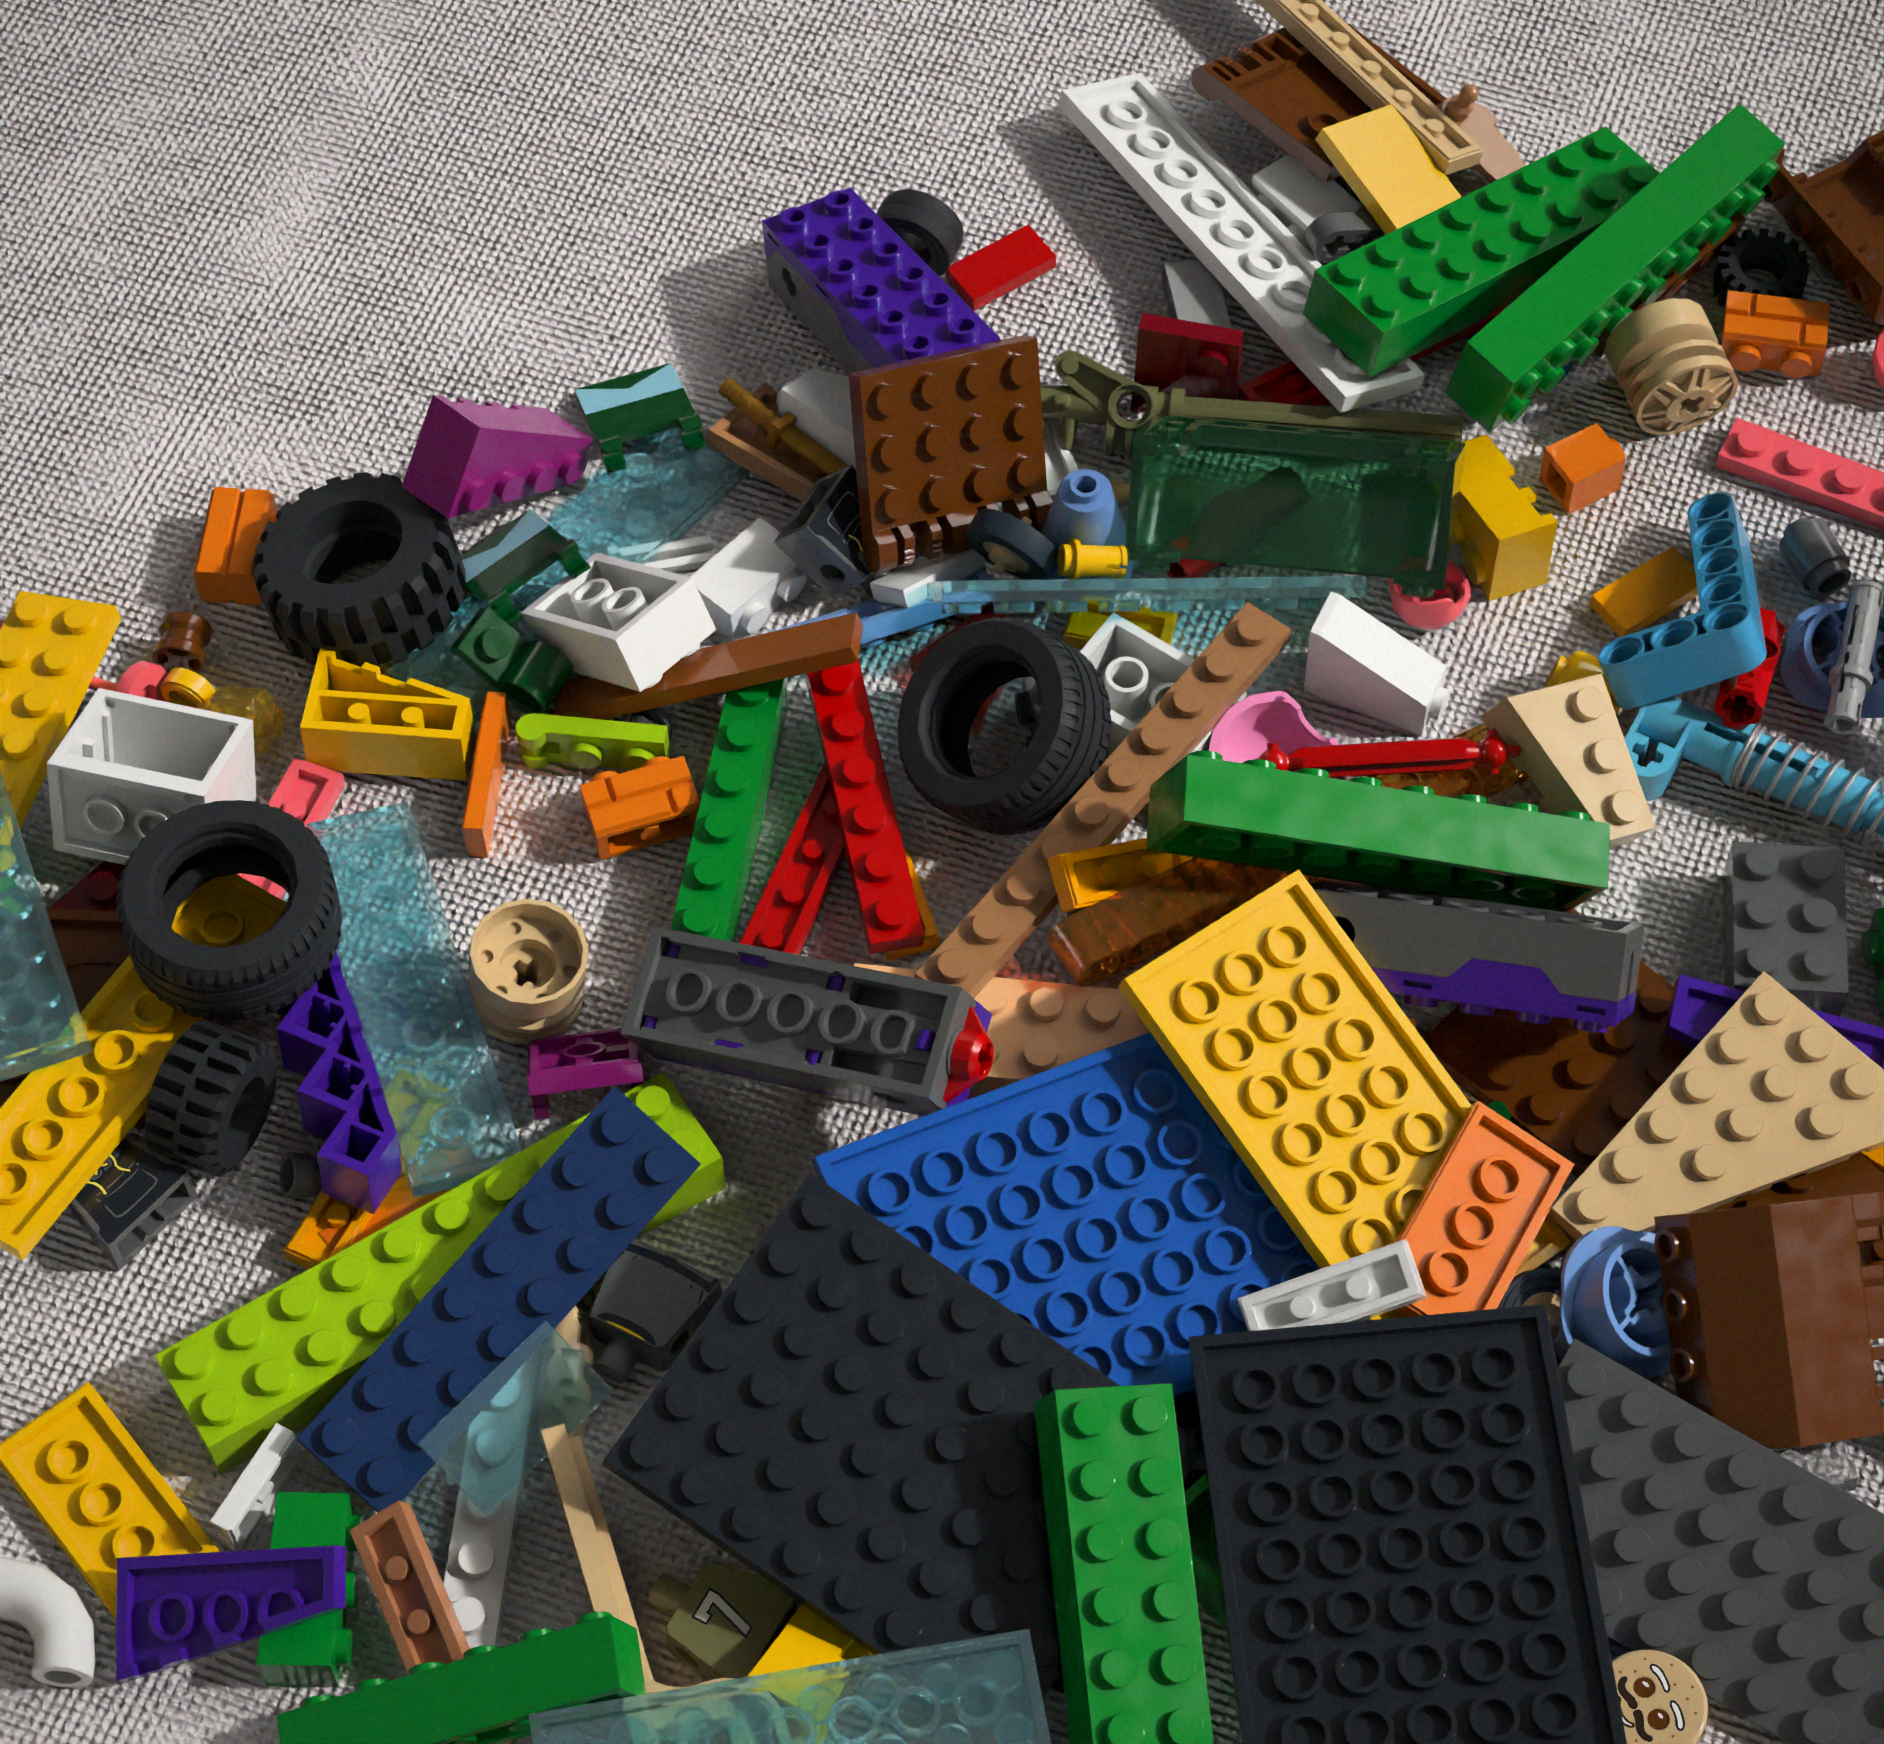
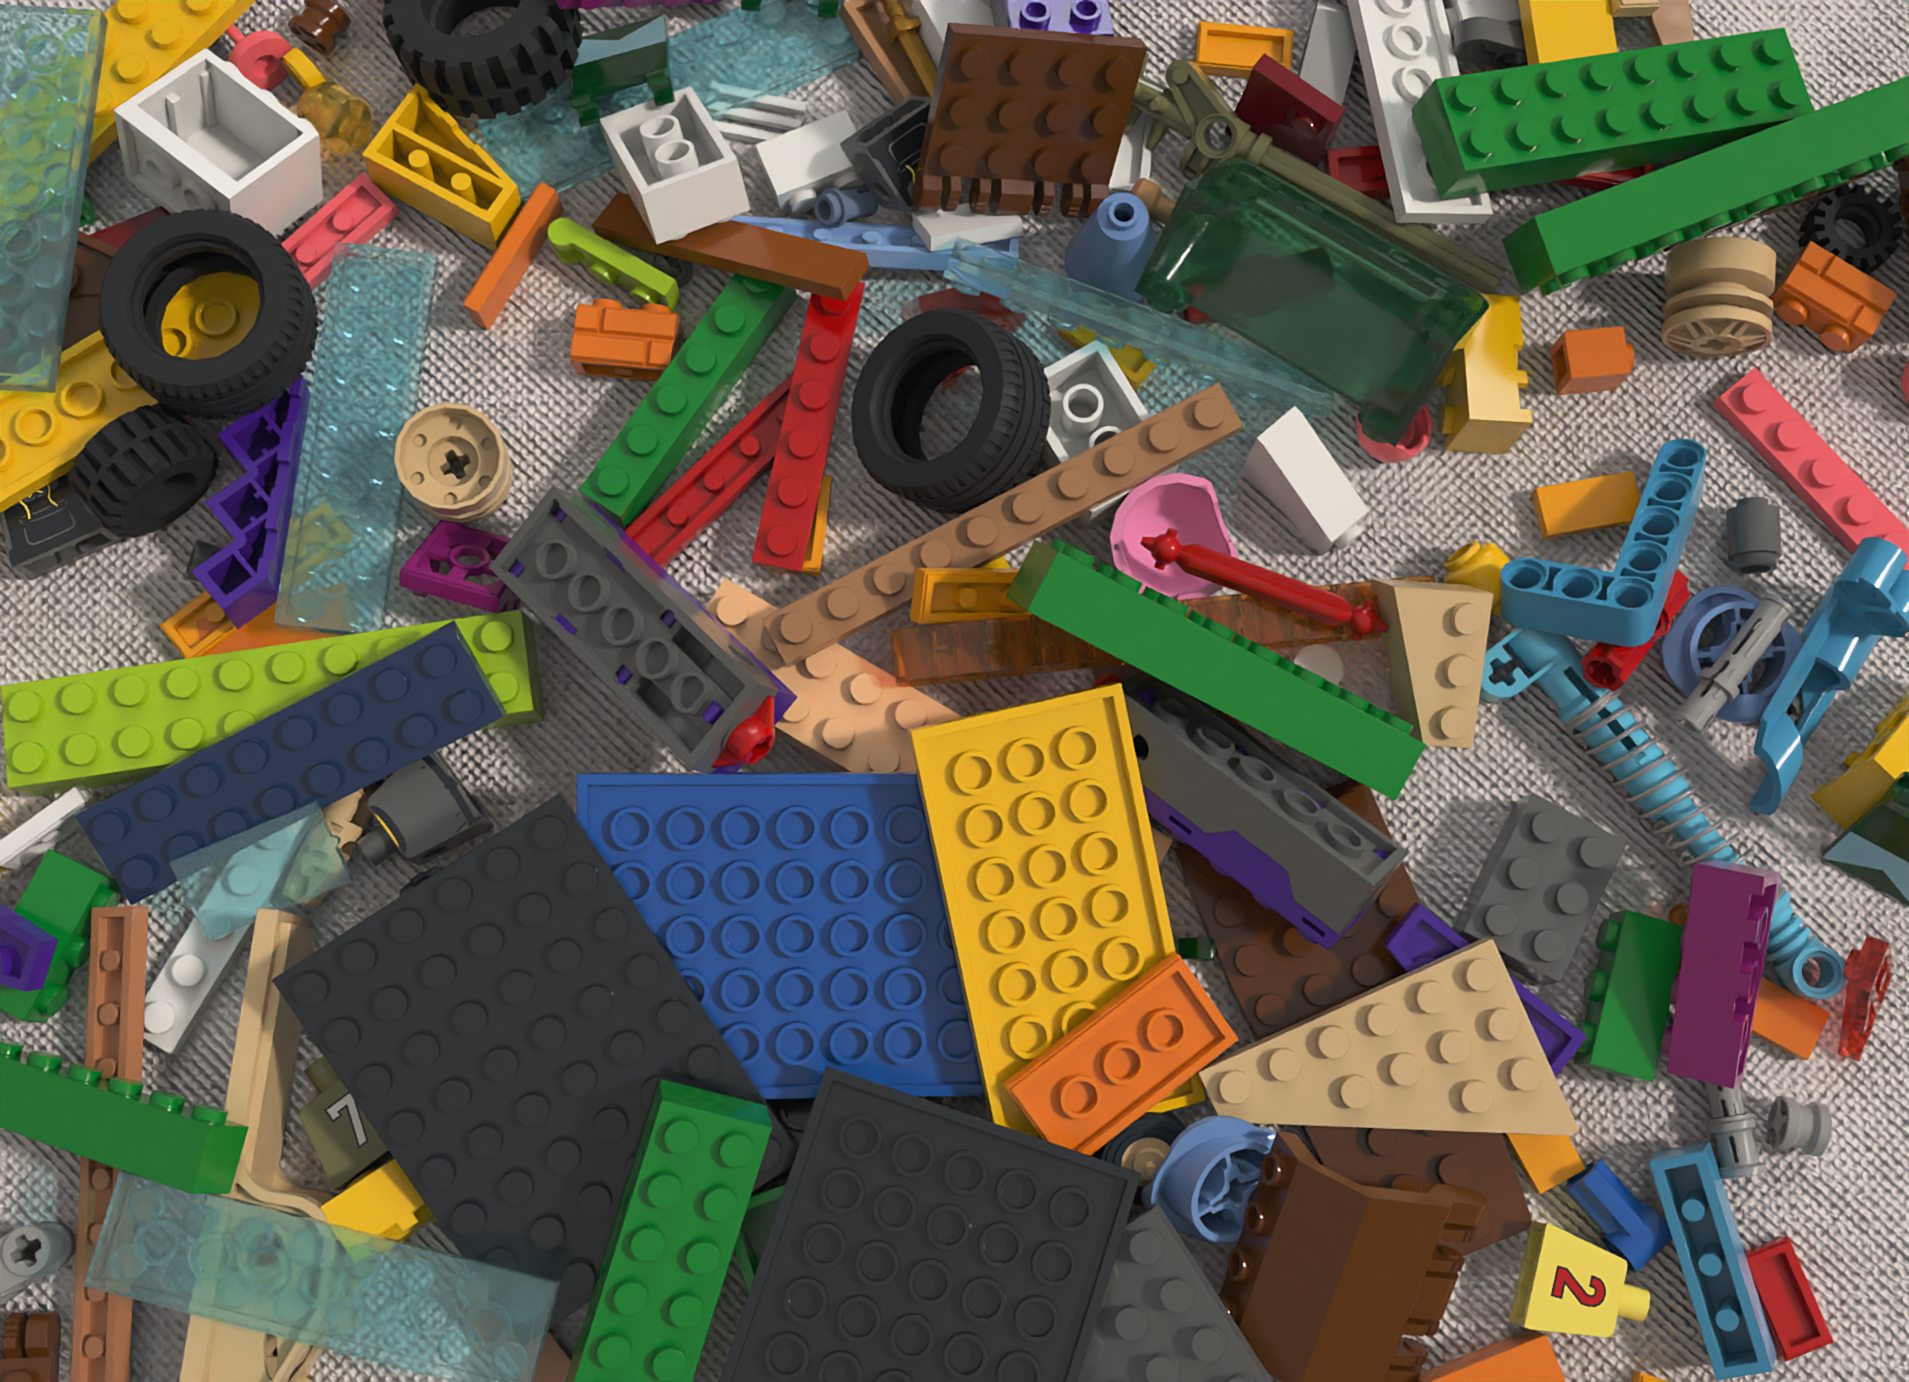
camera: 20 degrees right, 20 degrees up
dark green plate [450,607,574,714] -> none
black wheel [965,508,1058,583] -> none
yellow pin [1057,539,1128,582] -> none
white tile [1238,1239,1427,1331] -> none
none -> sand blue pin [814,184,879,228]
none -> light orange tile [1194,21,1294,78]

